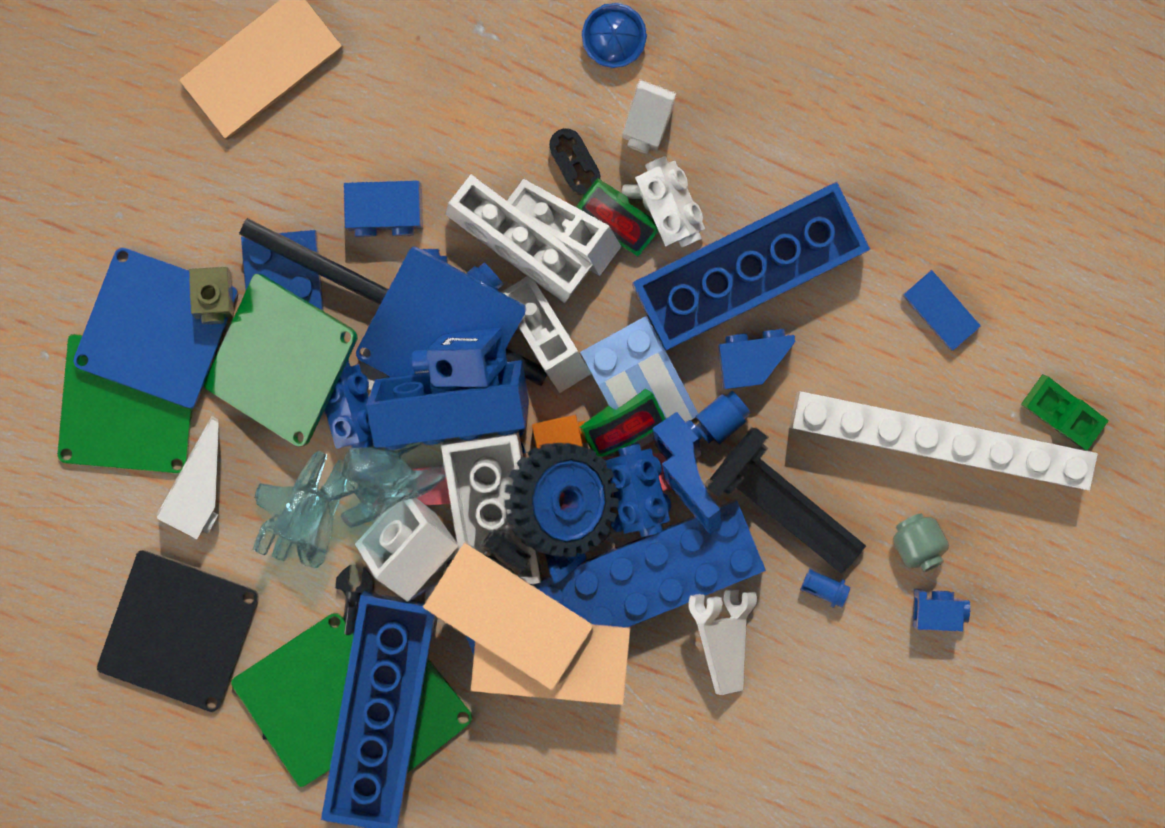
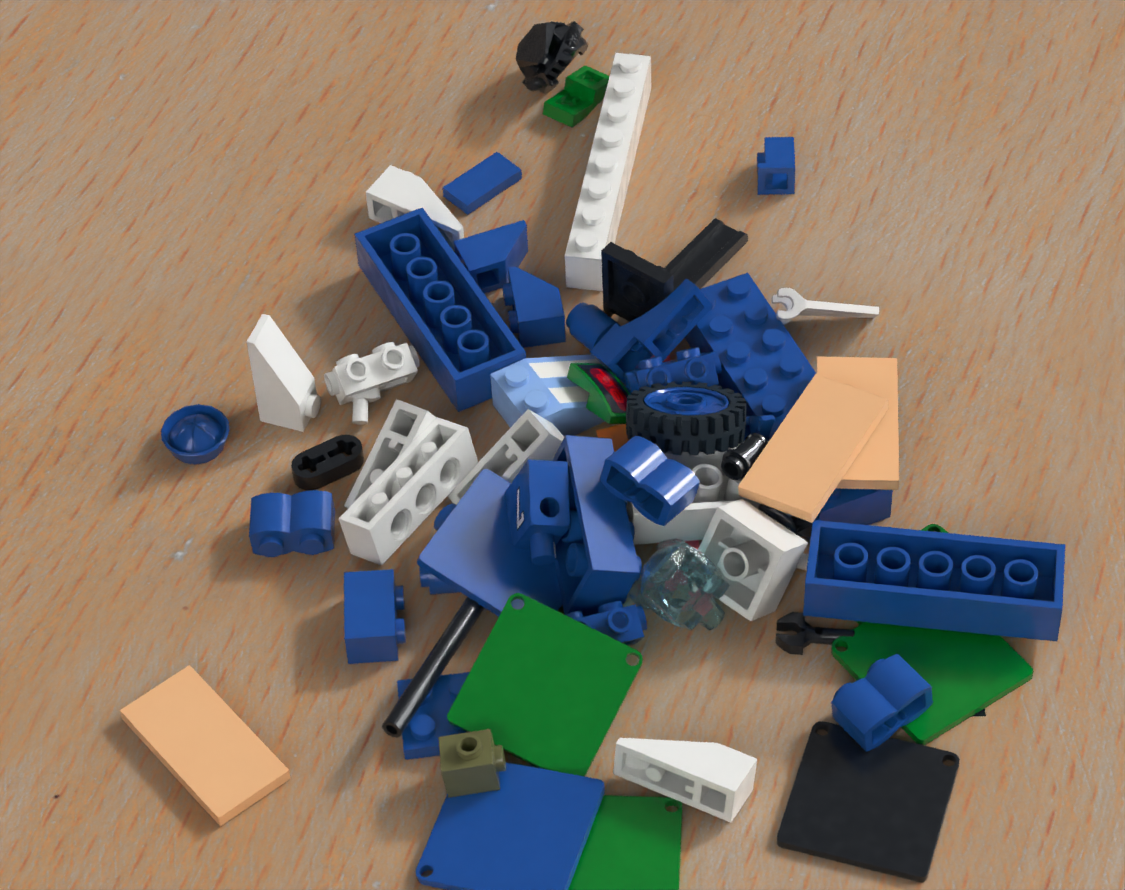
camera: 85 degrees left, 40 degrees down
clear light blue piece [253,451,349,568] -> none
slope [576,178,658,257] -> none
blue pin [800,568,851,608] -> none
sand green head [893,513,949,572] -> none
none -> blue brick [249,490,335,557]
none -> white slope [366,165,464,251]
none -> blue slope [454,220,528,294]
none -> black helmet [516,21,588,94]
none -> blue brick [599,436,700,526]
none -> blue brick [831,654,933,752]

